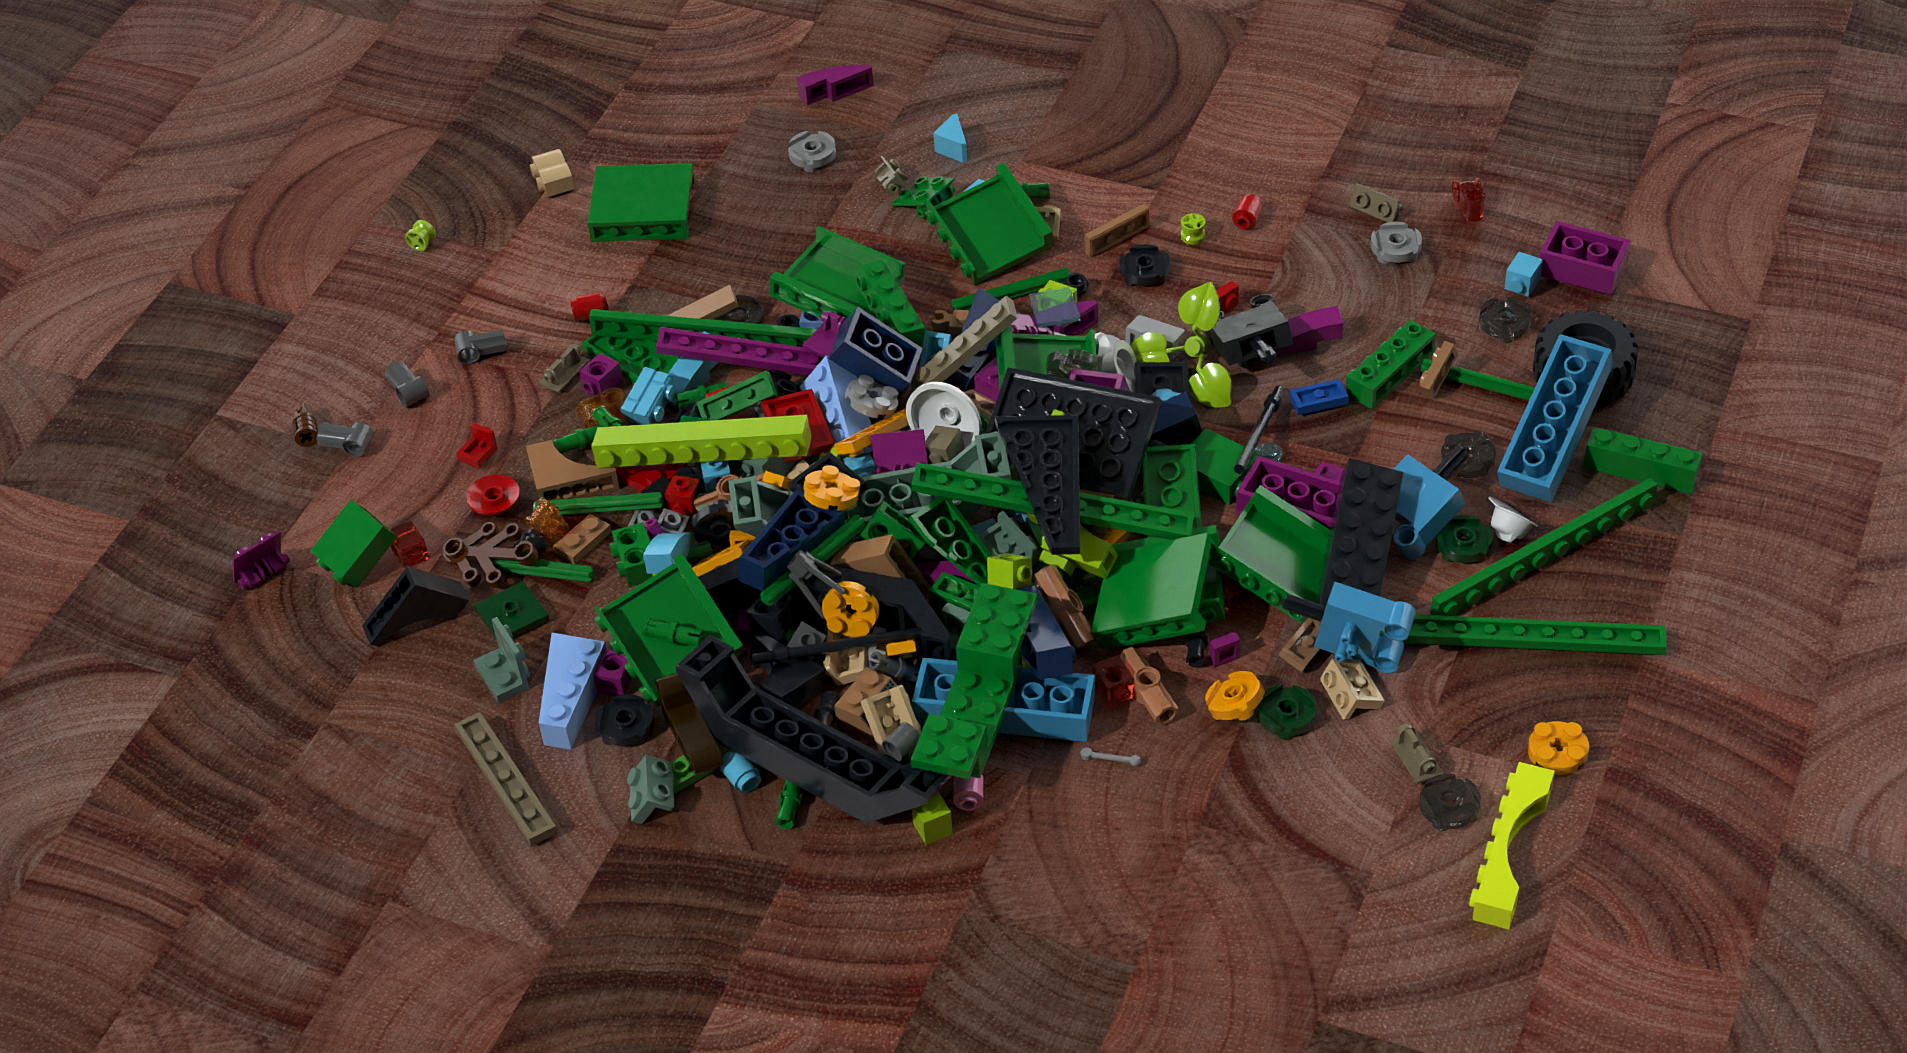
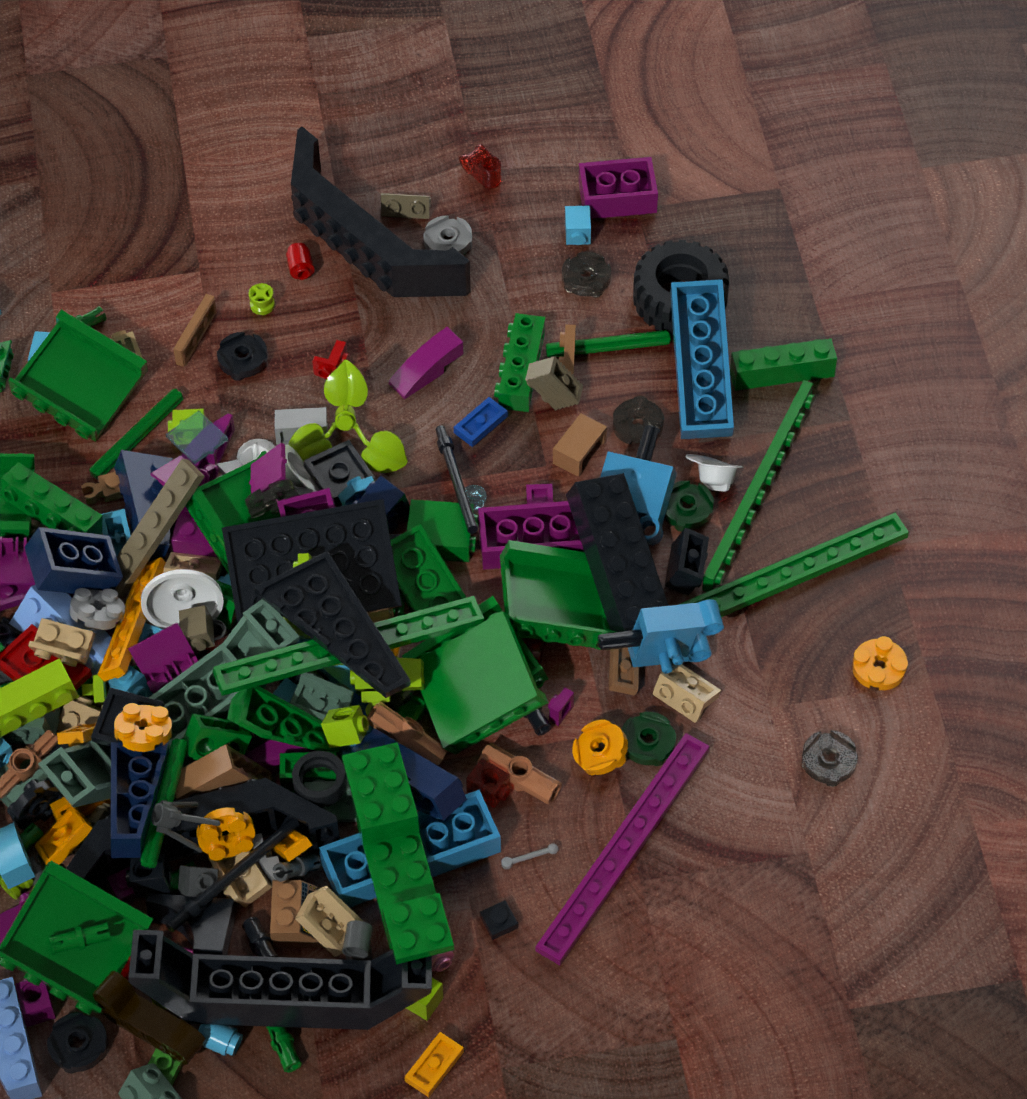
camera: 35 degrees left, 10 degrees up
black plate [1064,273,1089,296] -> none
pearl dark grey piece [1205,294,1293,368] -> none
dark tan hinge [1389,723,1444,784] -> none
neon yellow arch [1469,762,1555,930] -> none
none -> tan bracket [28,618,96,667]
none -> magenta piece [249,442,287,501]
none -> black slope [291,127,471,297]
none -> black tyre [292,750,347,808]
none -> light orange plate [404,1032,464,1098]
none -> black plate [480,900,518,940]
none -> dark tan brick [525,356,583,411]
none -> magenta plate [535,733,710,966]
none -> medium nougat panel [553,413,607,477]
none -> black brick [665,528,709,595]

